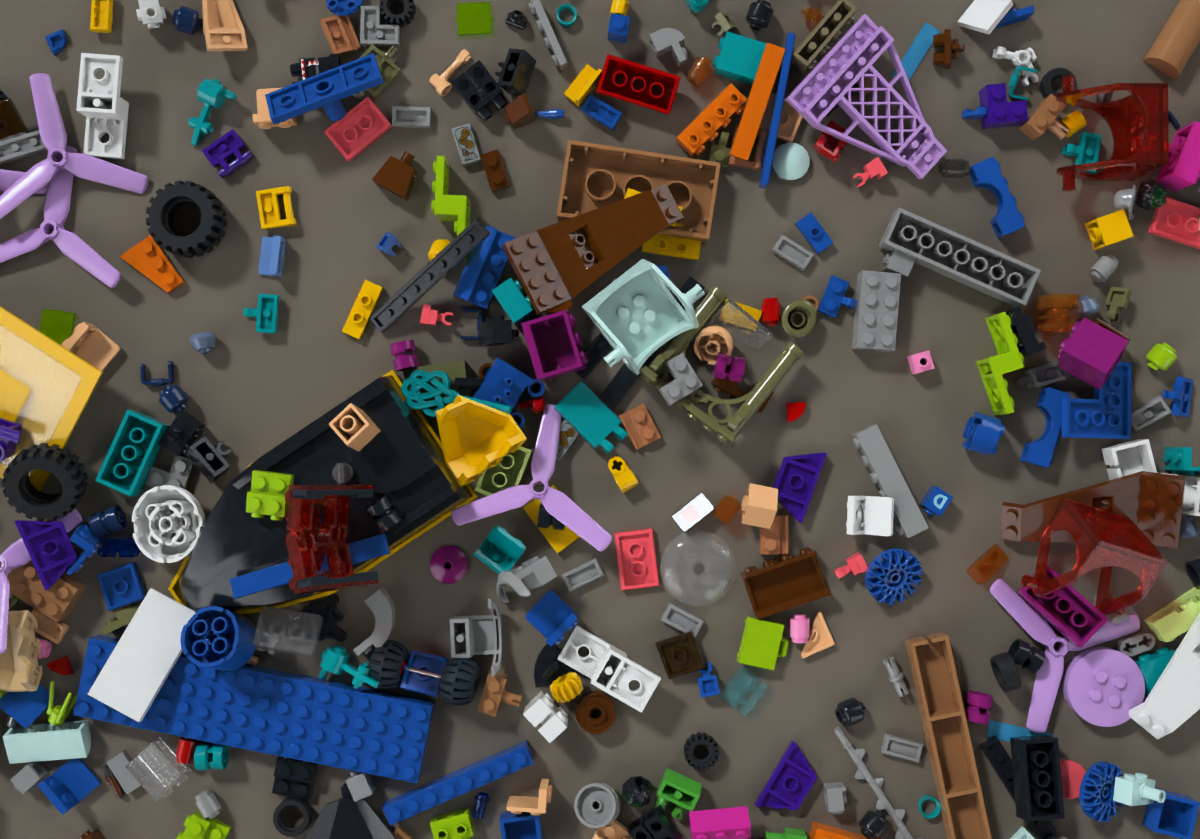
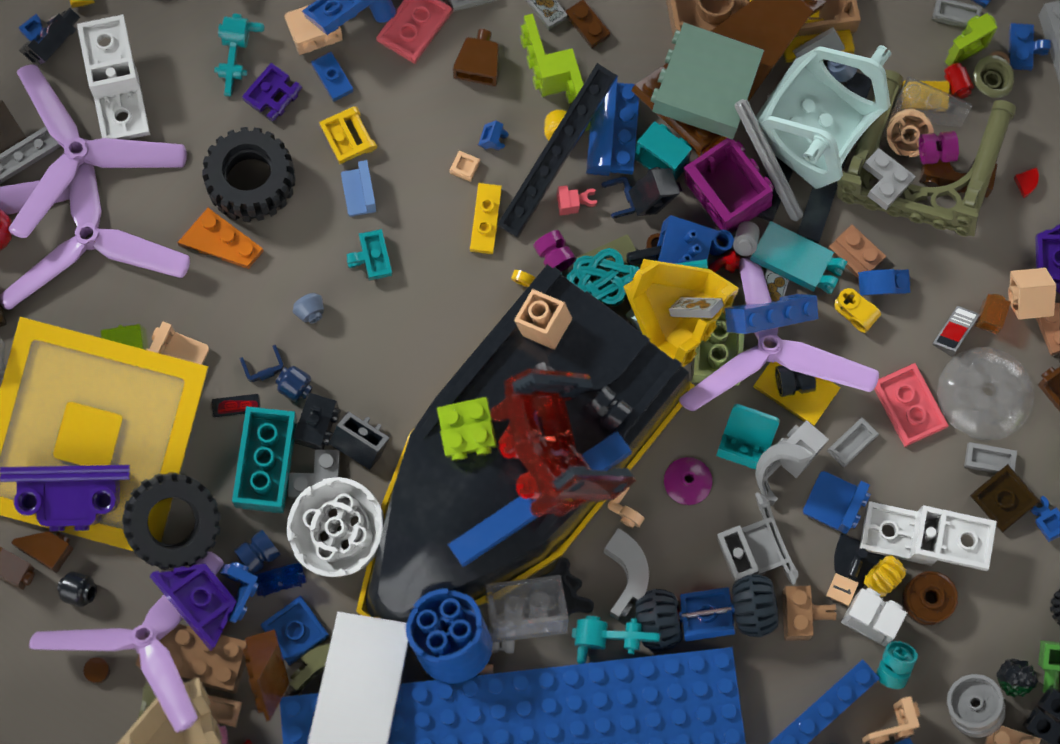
camera: 20 degrees left, 15 degrees down
none -> black hips [19,8,81,66]
none -> sticker [212,394,260,417]
none -> reddish brown slope [243,629,289,722]
none -> blue plate [311,52,354,102]
none -> light nougat tile [449,151,480,182]
none -> yellow tile [511,270,535,287]
none -> light nougat plate [608,486,645,529]
none -> sand green brick [651,23,764,139]
none -> light grey tile [669,297,724,318]
none -> blue arch [725,294,819,334]
none -> light grey brick [733,221,760,256]
none -> light grey axle [735,99,803,221]
none -> light grey tile [793,27,845,61]
none -> light nougat tile [826,573,859,607]
none -> sand blue cone [827,60,857,83]
none -> blue brick [858,269,910,296]
none -> teal wheel [876,641,918,689]
none -> lime plate [945,13,998,66]

